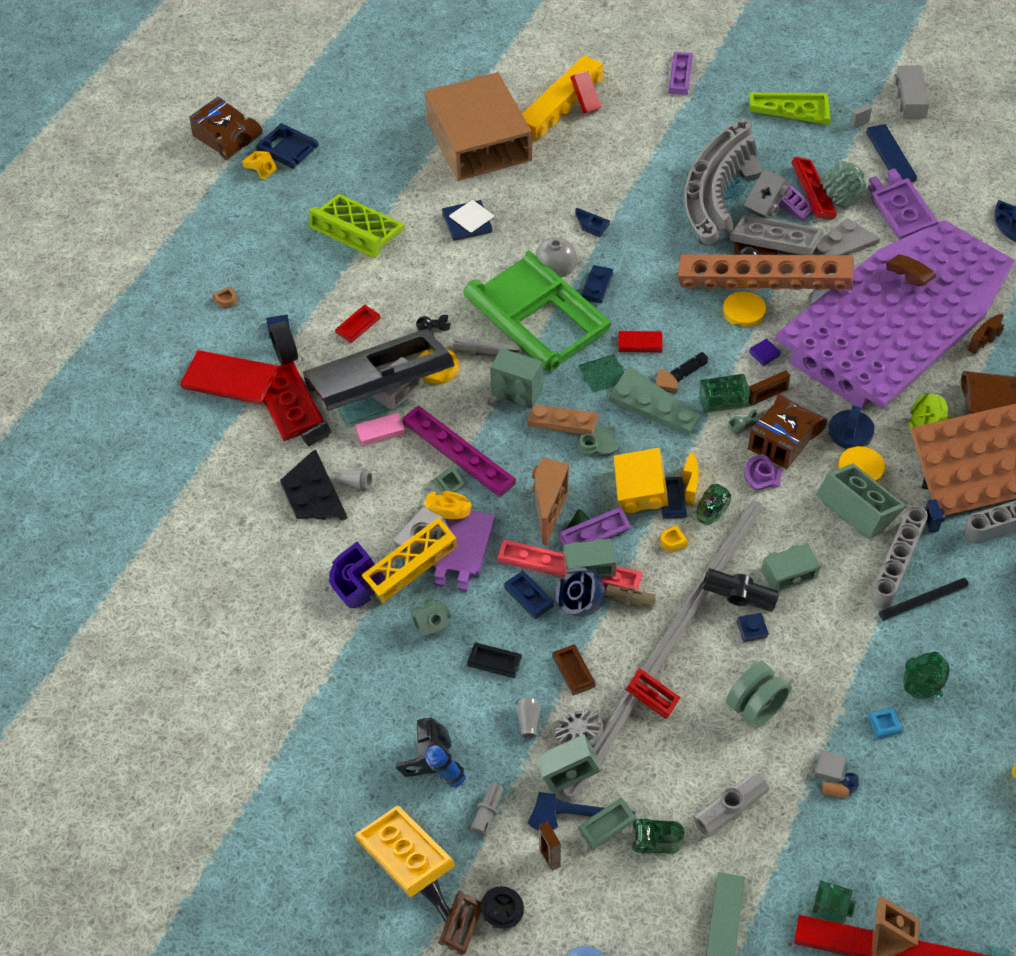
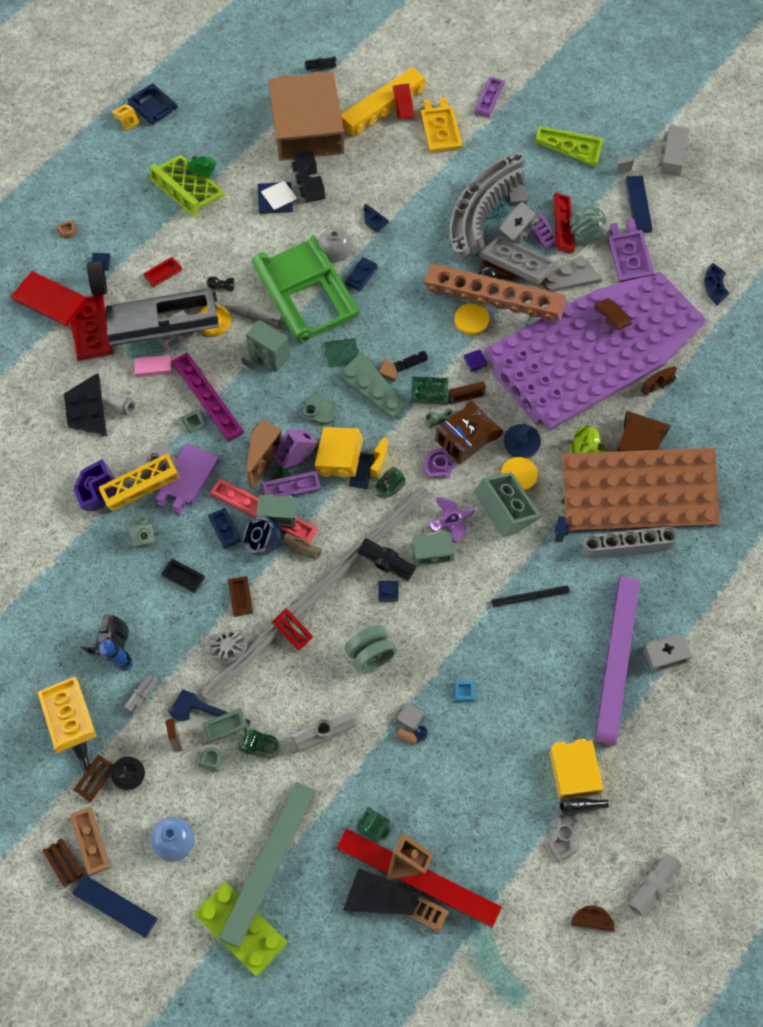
camera: 10 degrees right, 10 degrees up
reddish brown piece [189,96,263,160] -> none
black pin [301,421,332,447] -> none
yellow tile [424,491,472,519] -> none
light grey cone [516,698,541,738] -> none
medium nougat plate [527,404,599,435] -> none
sand green brick [537,734,601,794] -> none
red tile [618,331,662,353] -> none
yellow tile [660,525,688,552] -> none
light grey beam [871,506,928,609] -> none
clear green plate [903,651,950,699] -> none
none -> green rock [187,156,217,178]
none -> sand green tile [198,747,222,772]
none -> medium lavender torso [273,429,319,468]
none -> black arch [291,151,325,203]
none -> black axle [304,56,337,70]
none -> yellow tile [420,97,462,153]
none -> medium lavender animal [428,497,475,543]

